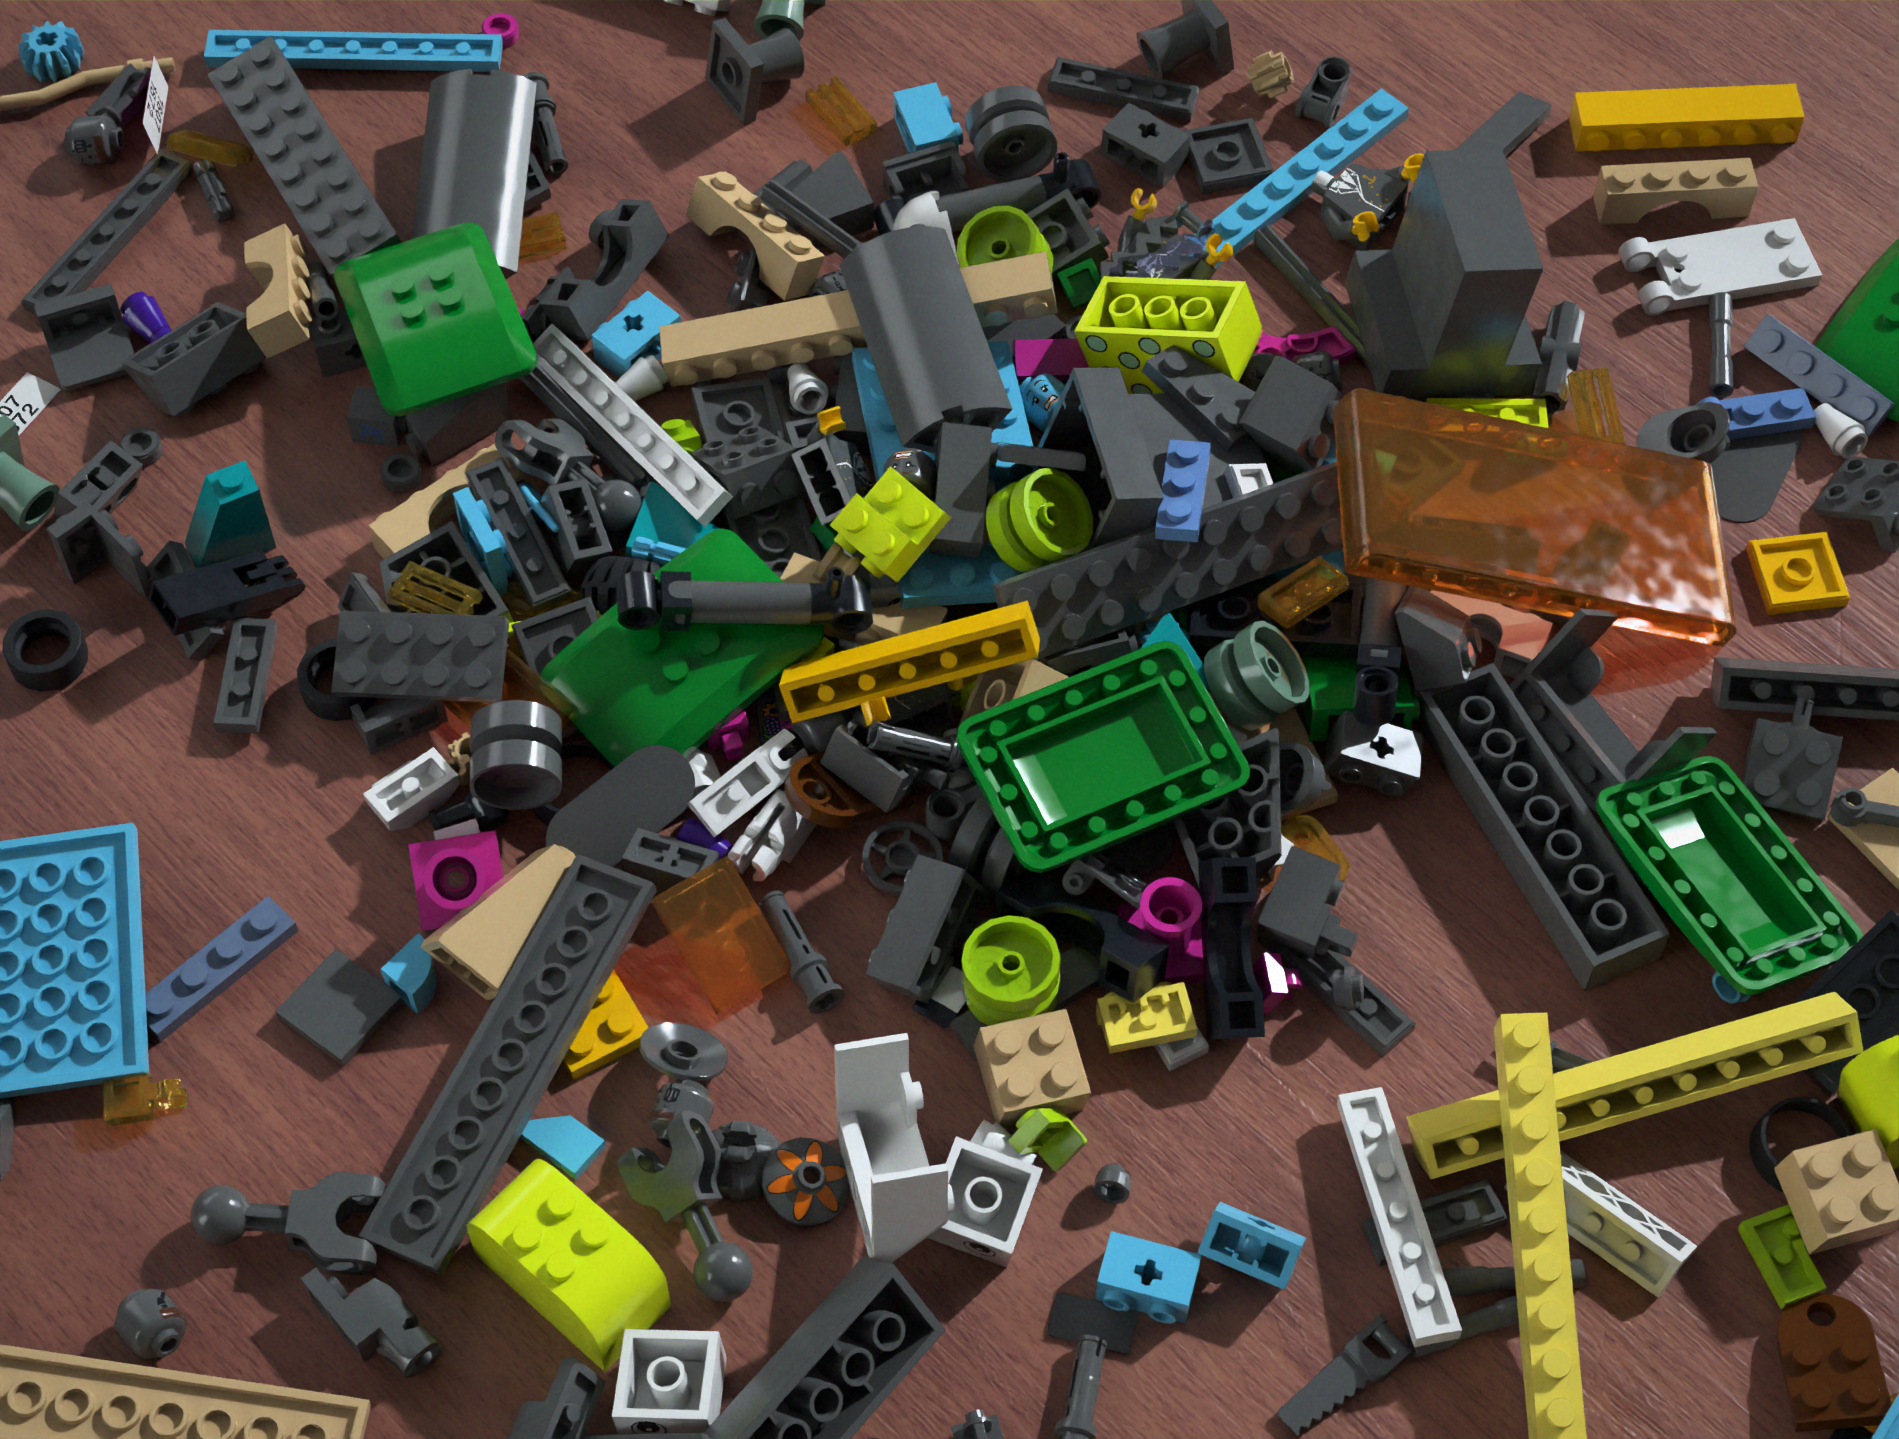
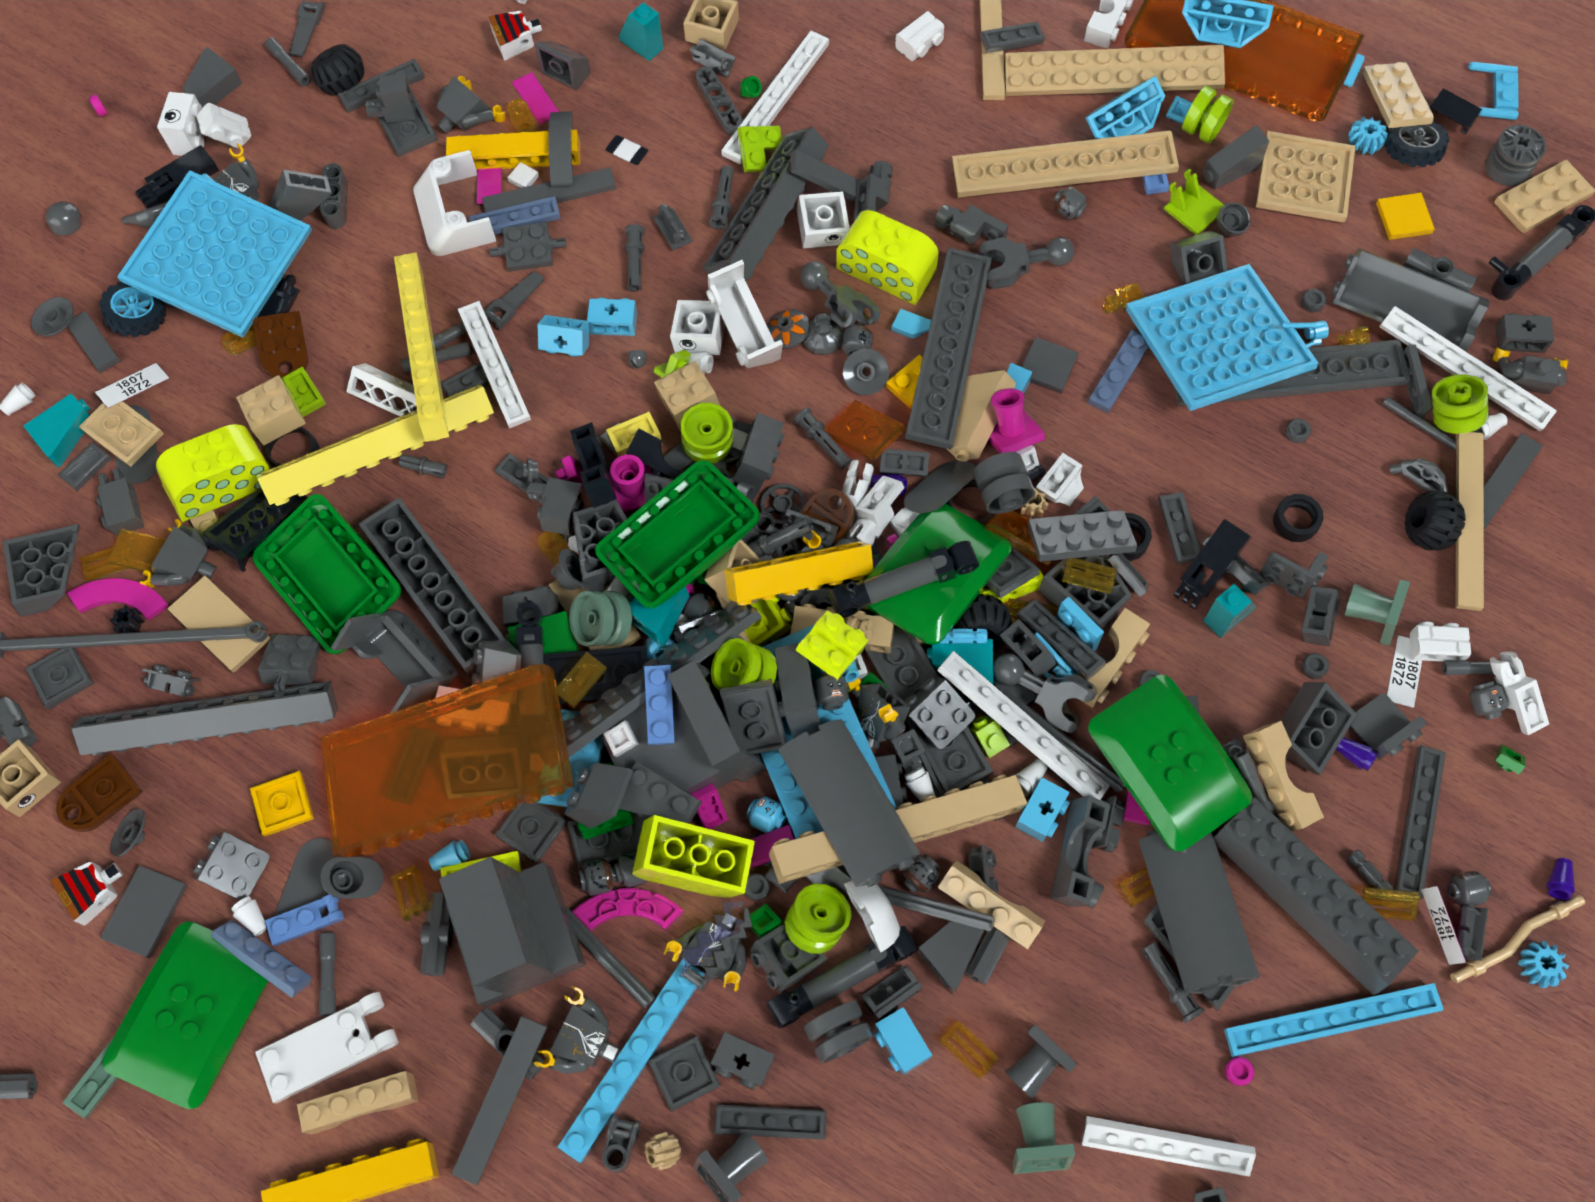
camera: 170 degrees right, 10 degrees up
dark grey sticker [1047,1293,1138,1354] -> none

